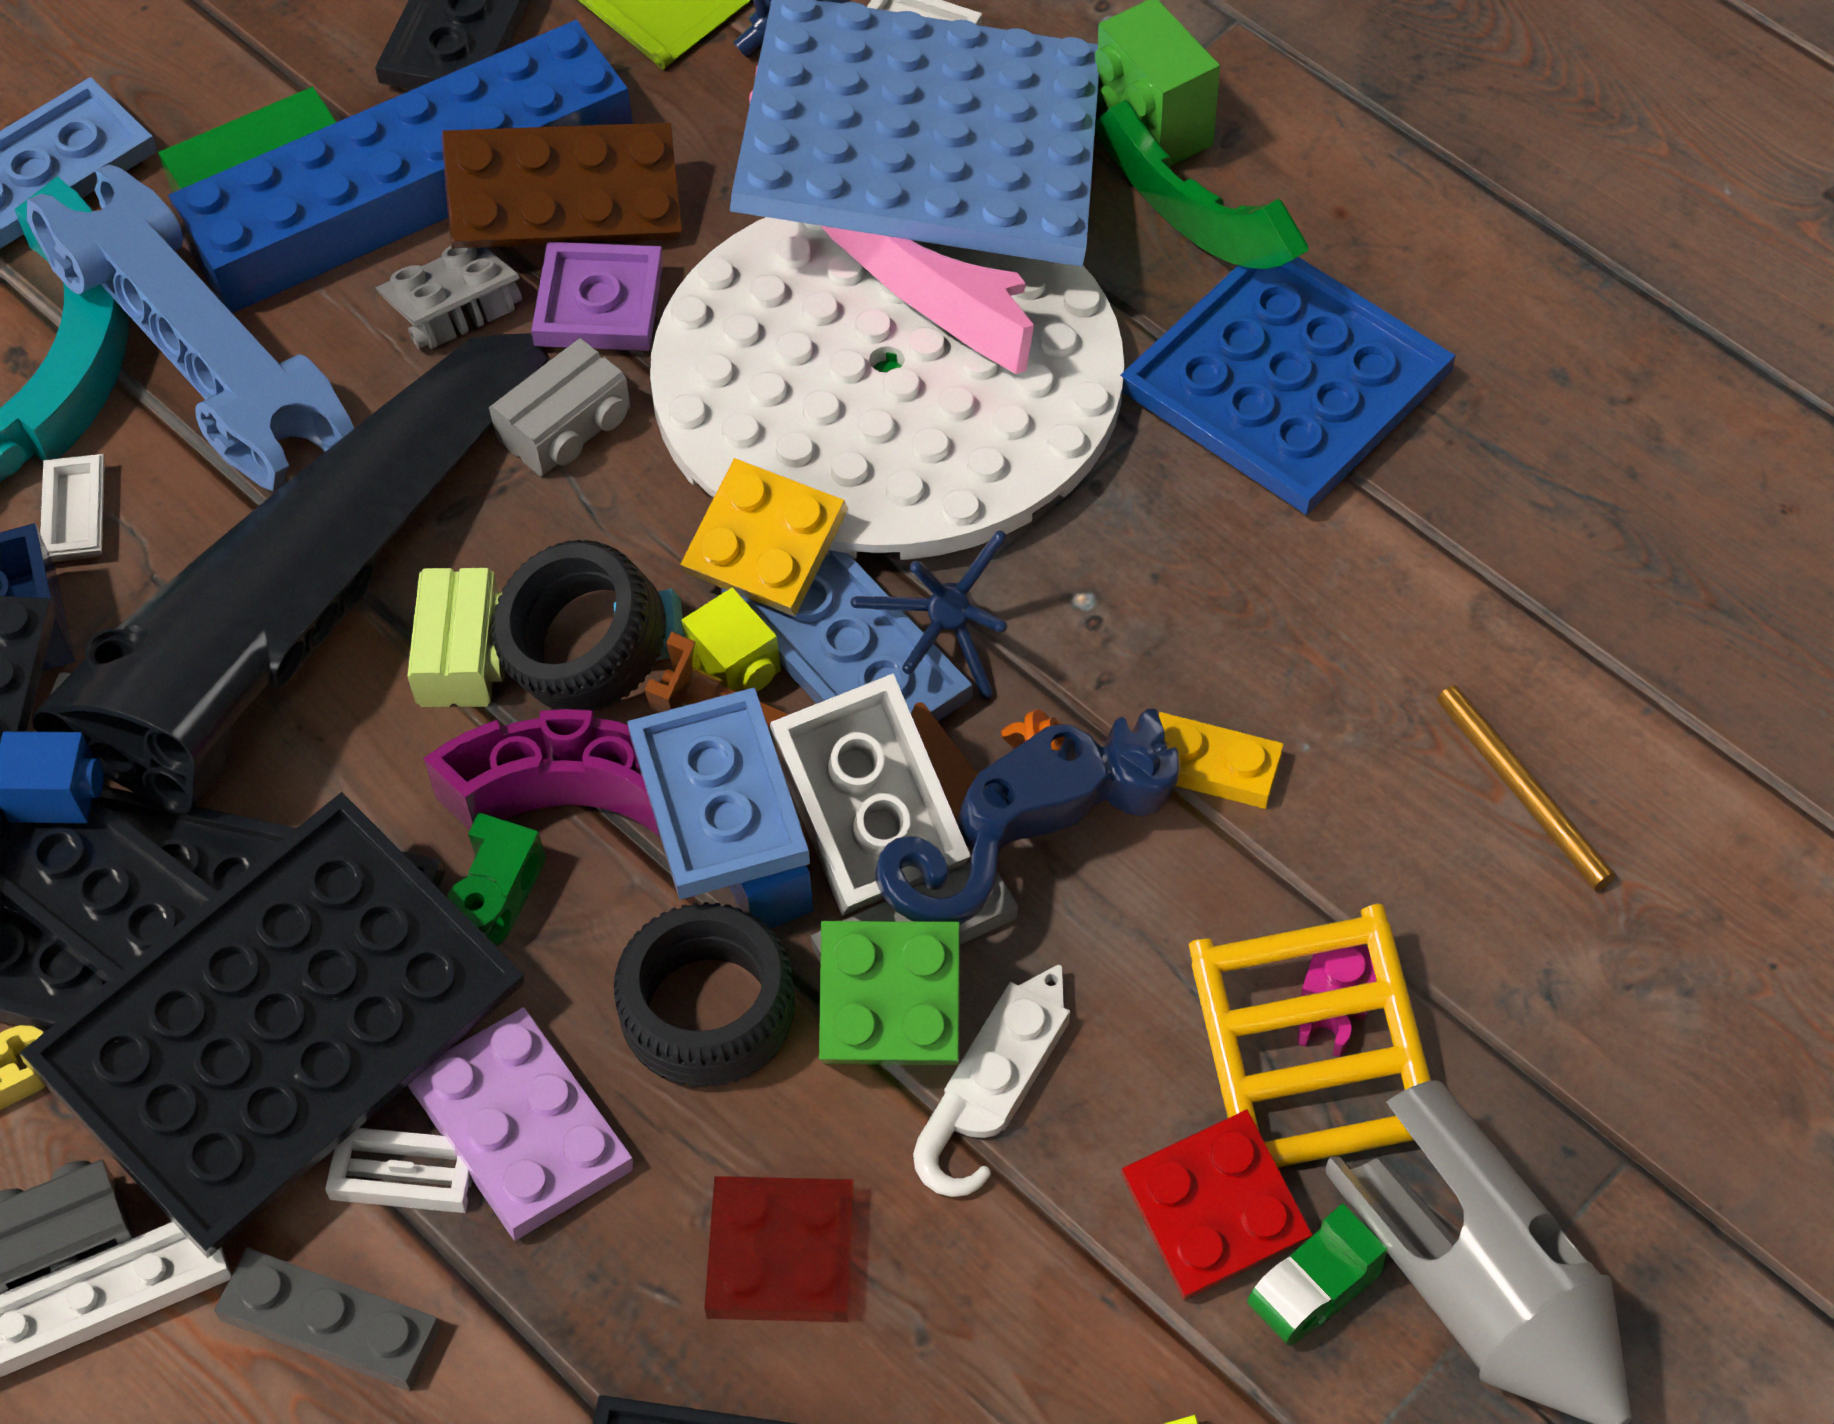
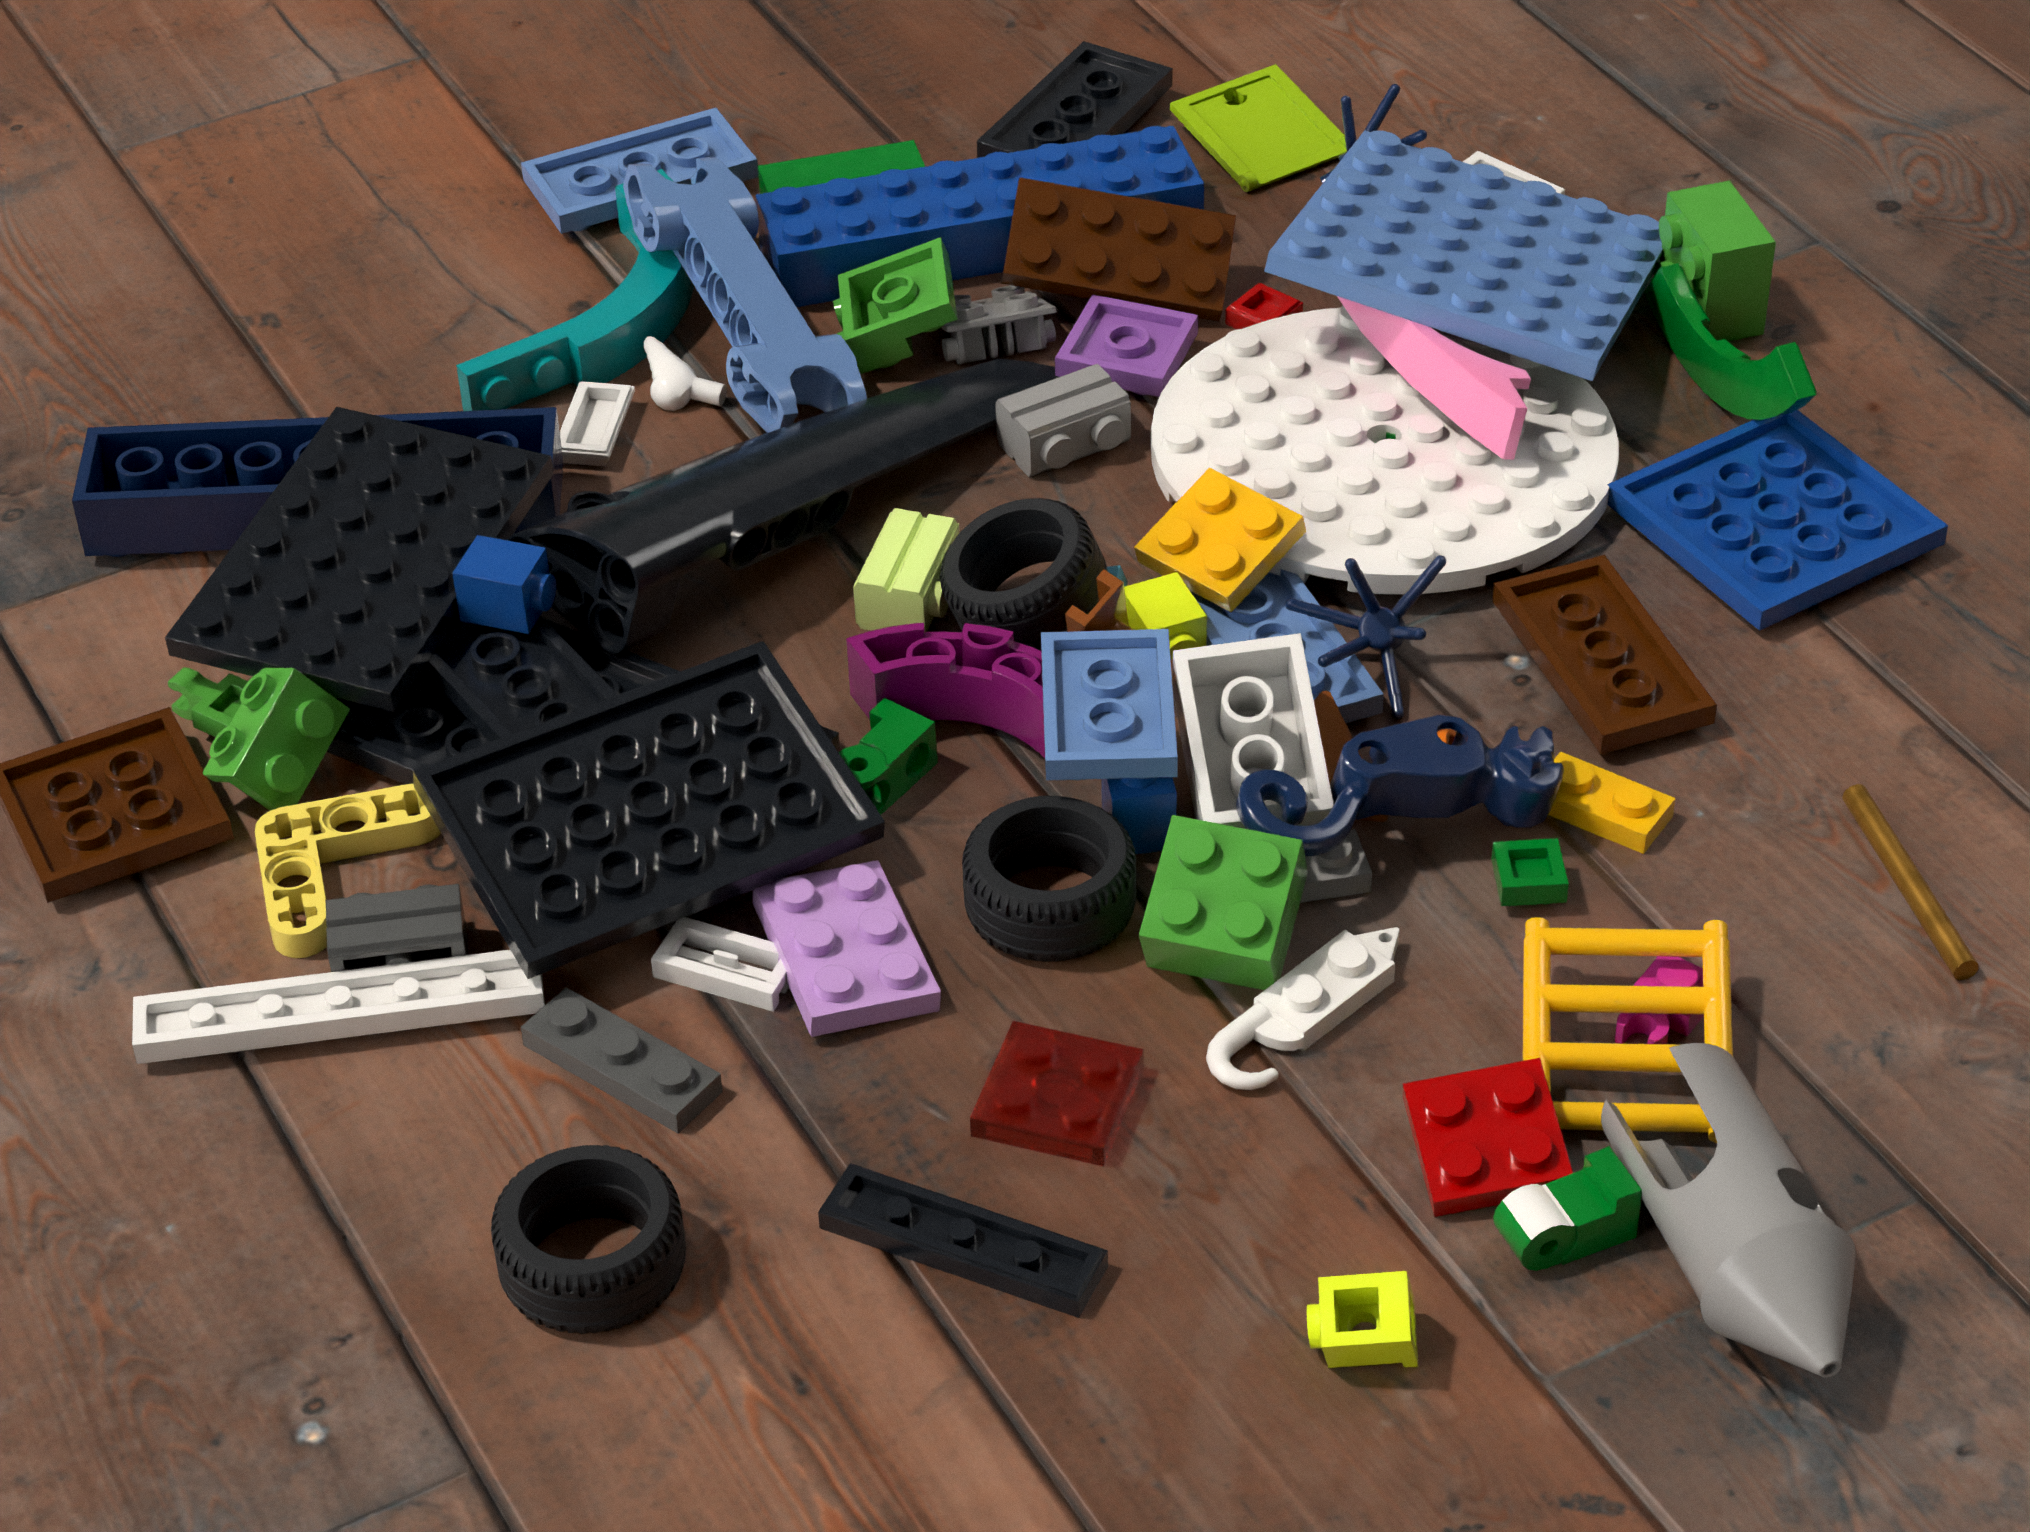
camera: 15 degrees right, 15 degrees down
none -> white animal [644,336,727,411]
none -> bright green plate [833,237,958,374]
none -> red tile [1225,283,1303,329]
none -> green plate [1491,838,1569,906]
none -> reddish brown plate [1493,555,1717,754]

